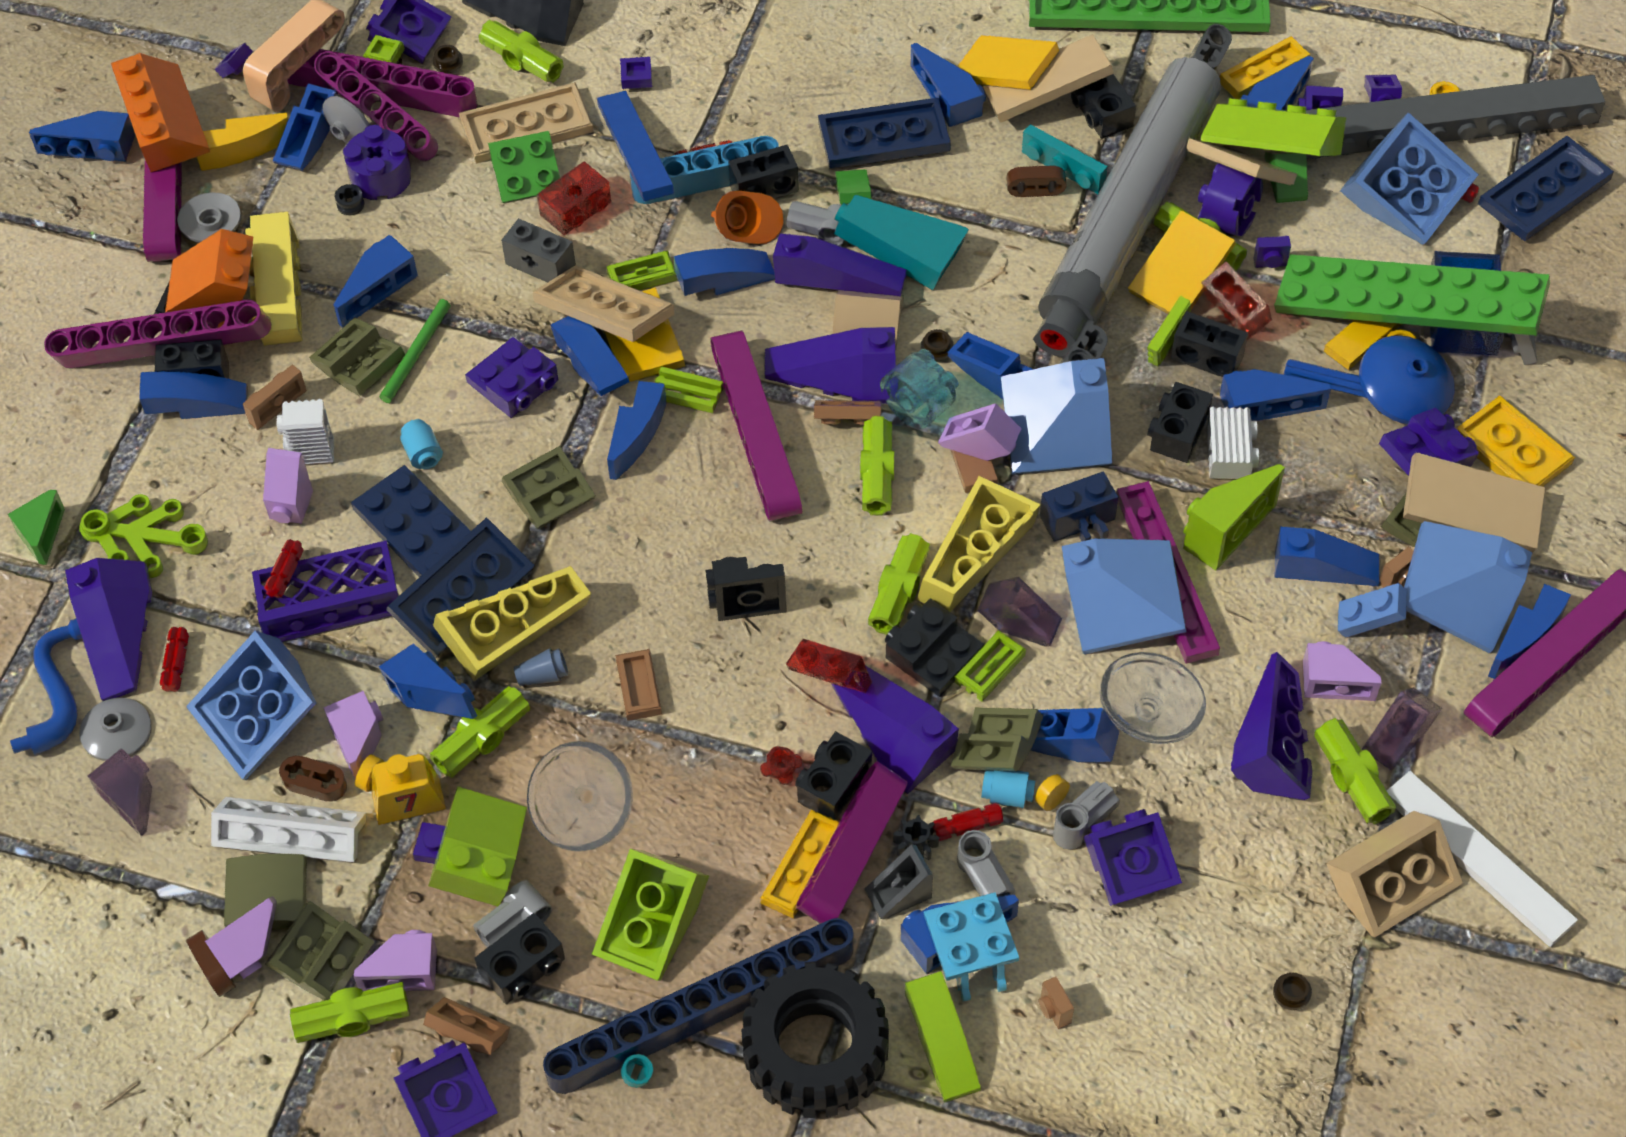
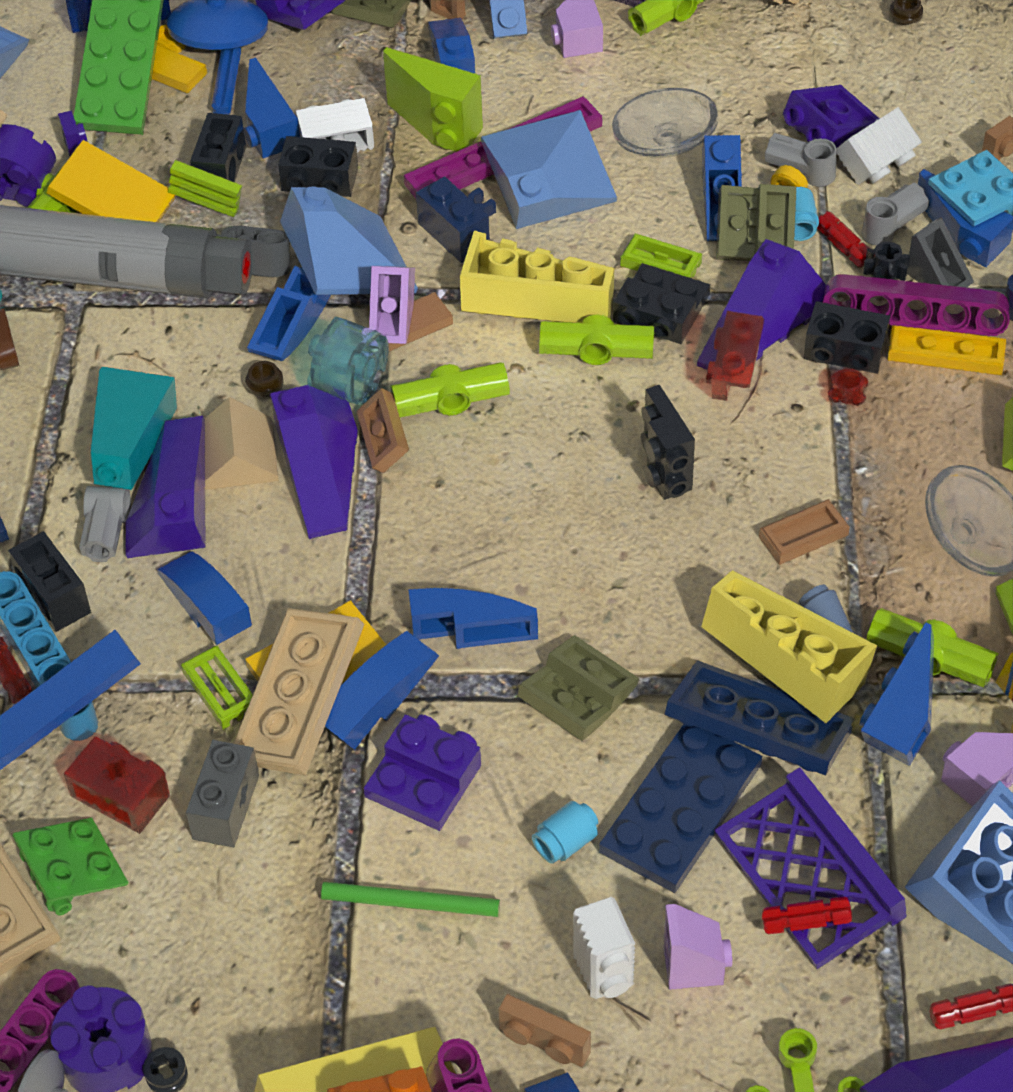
camera: 105 degrees left, 5 degrees down
olive slope [309,318,405,396] -> none
blue slope [333,235,418,328] -> none
lime tile [655,366,723,413] -> none
magenta beam [710,330,802,522] -> none
orange piece [711,191,784,244] -> none
bright green tile [835,169,871,205] -> none
slope [977,577,1062,647] -> none
clear red brick [1201,262,1272,341] -> none
dark purple wedge [1231,652,1313,800] -> none
none -> white brick [836,107,922,185]

